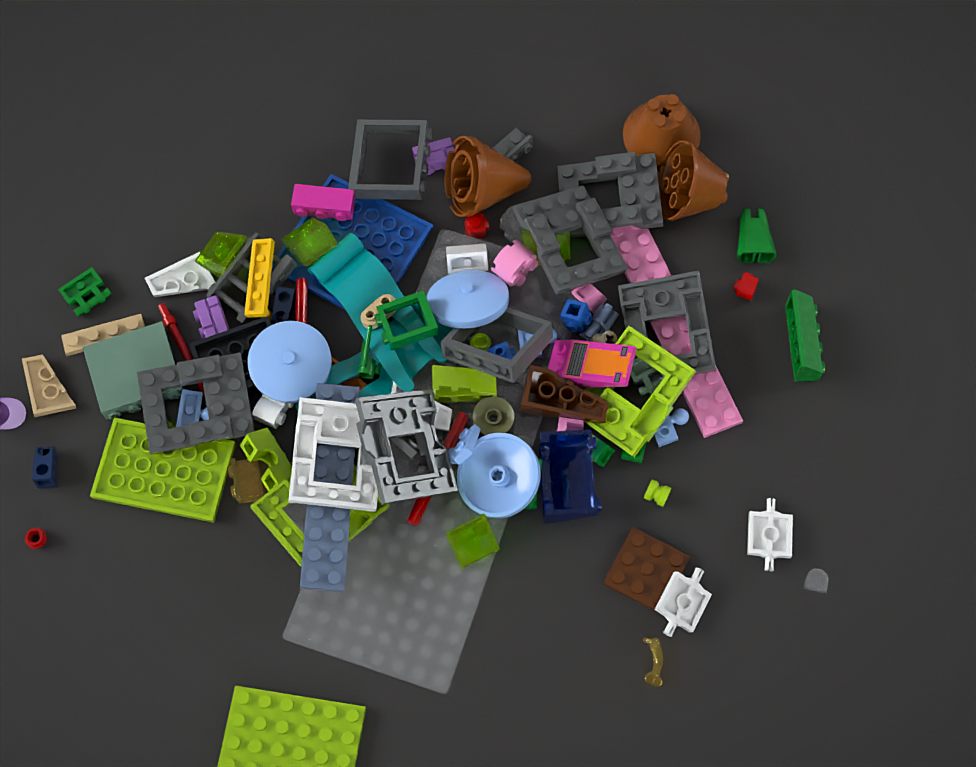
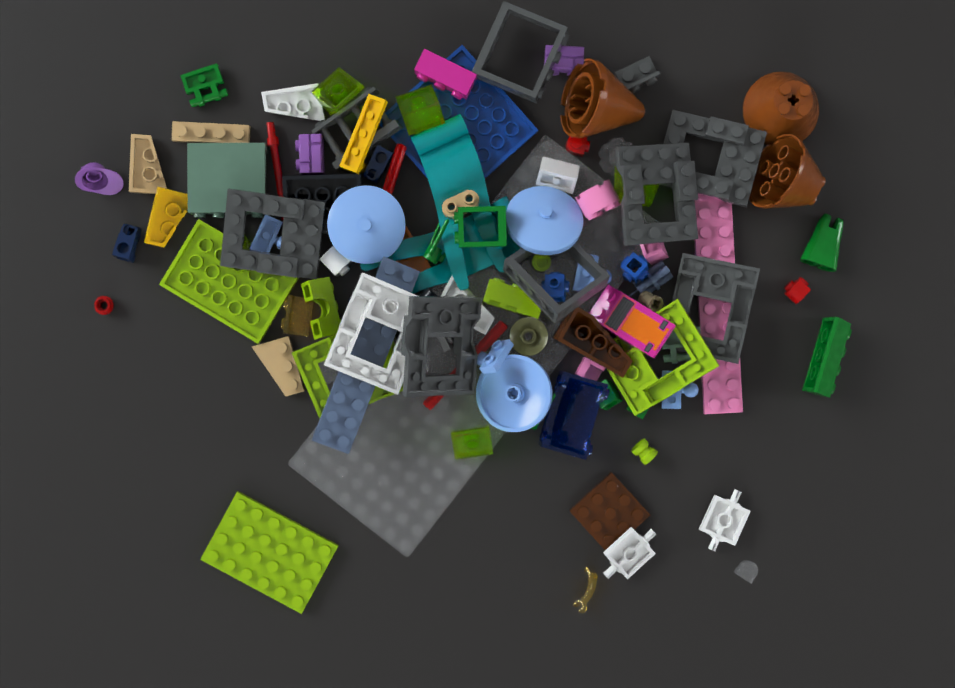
camera: 15 degrees right, 20 degrees up
none -> yellow wing [144,186,188,248]
none -> tan wing [252,336,305,396]

